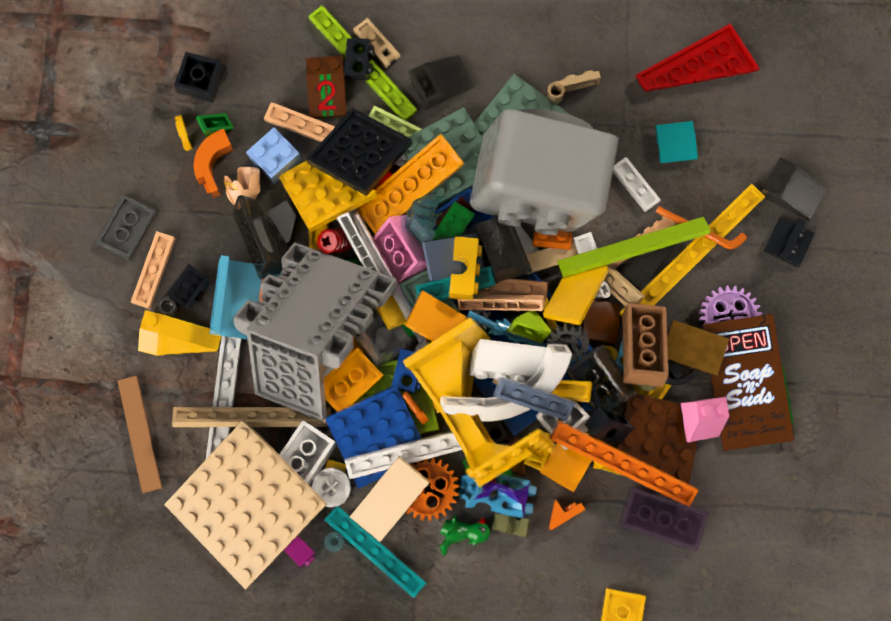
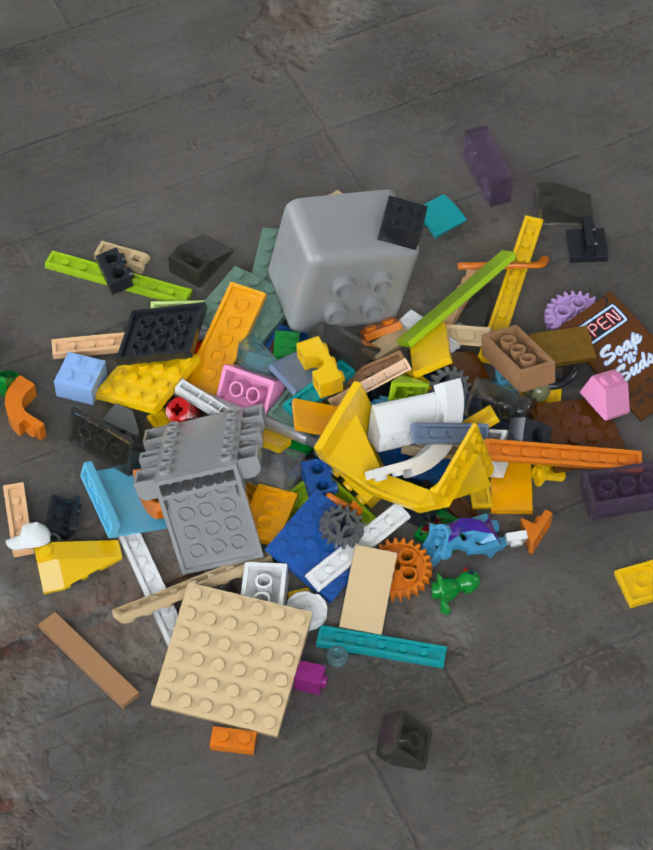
camera: 30 degrees left, 25 degrees down
light nougat helmet [224,166,260,208] -> none
reddish brown slope [306,56,347,118] -> none
olive leg [492,513,531,538] -> none
white tile [613,157,661,213] -> none
red wing [635,23,760,93] -> none
none -> white piece [6,522,51,550]
none -> orange plate [209,726,257,755]
none -> dark grey gear [318,504,365,550]
none -> black brick [377,195,428,250]
none -> clear purple brick [463,125,513,207]
none -> white plate [504,530,528,548]

